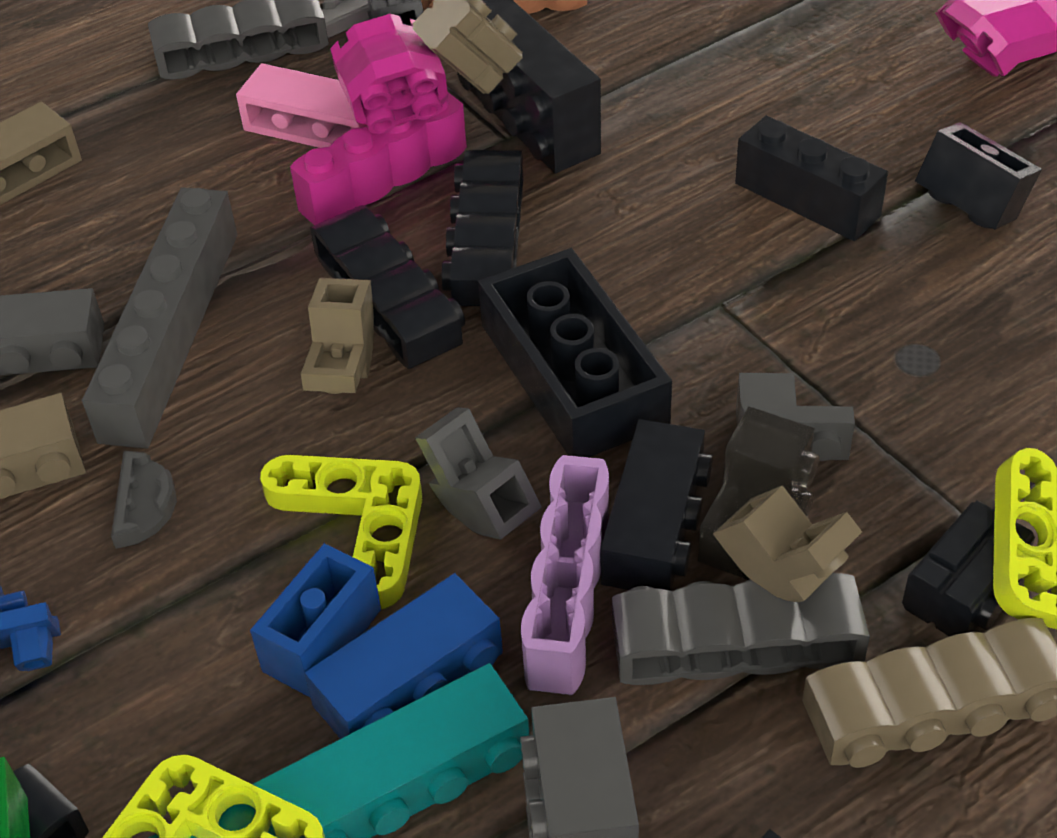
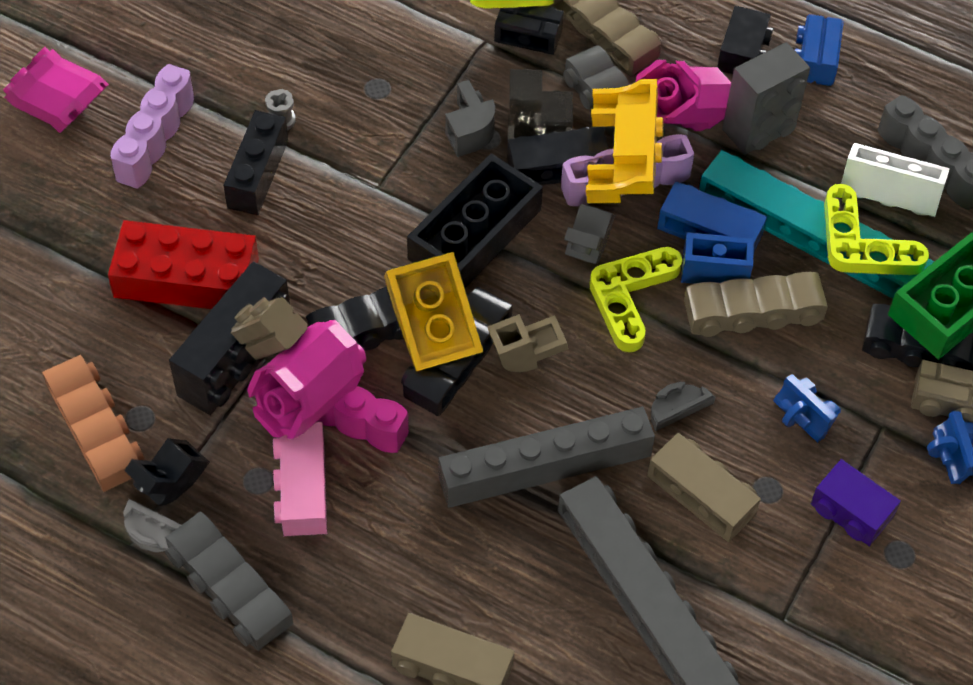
camera: 120 degrees left, 10 degrees up
dark tan brick [713,485,862,602] -> none
black brick [915,122,1042,230] -> none
none -> red brick [108,220,259,309]
none -> lavender brick [111,64,194,189]
none -> light grey bush [265,89,296,130]
none -> yellow slope [384,252,483,372]
none -> yellow bracket [586,79,663,203]
none -> dark pink brick [636,60,731,131]
none -> dark tan brick [684,272,828,337]

